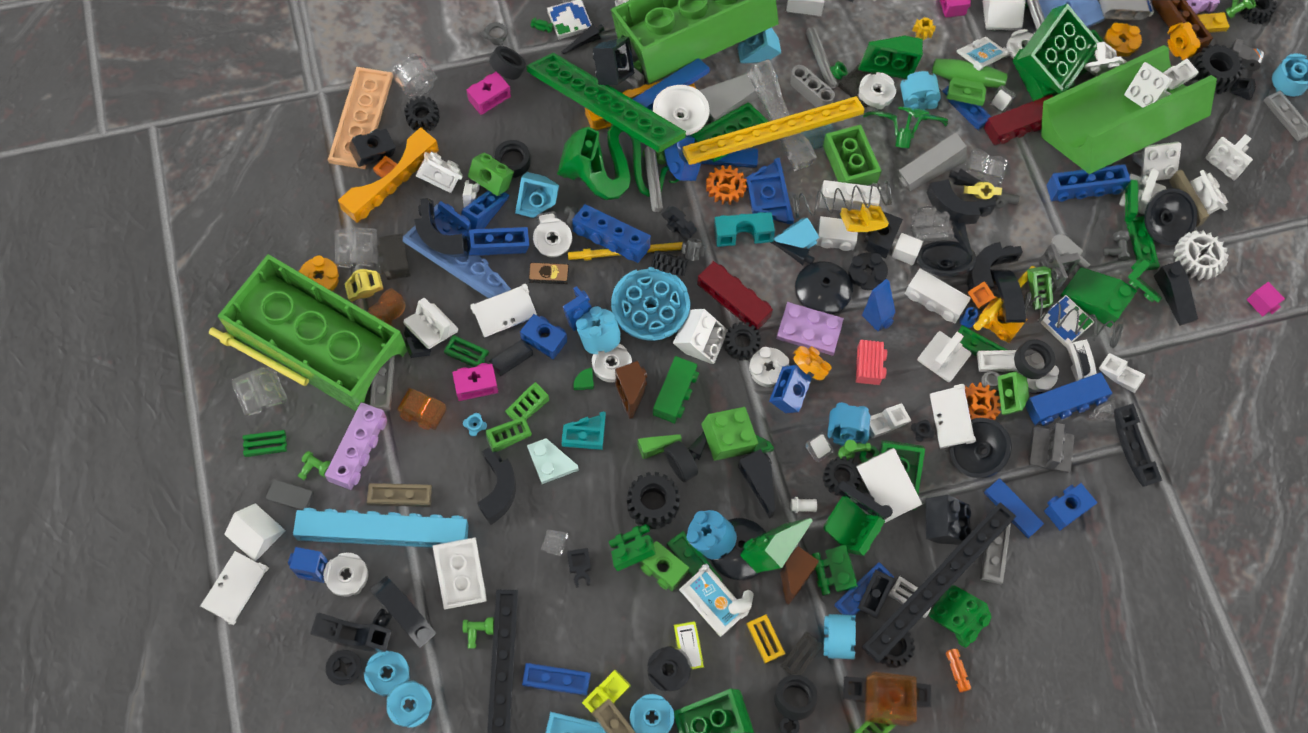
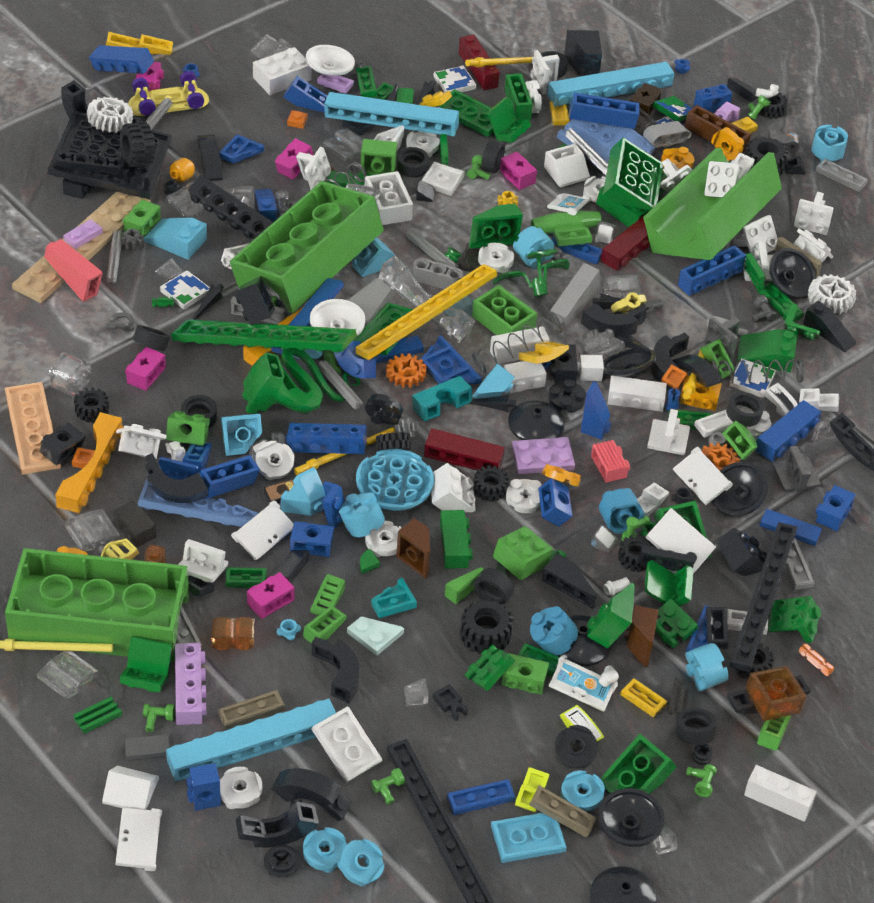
camera: 25 degrees left, 20 degrees down
none -> green bracket [119,636,172,692]
none -> medium azure slope [281,467,325,516]

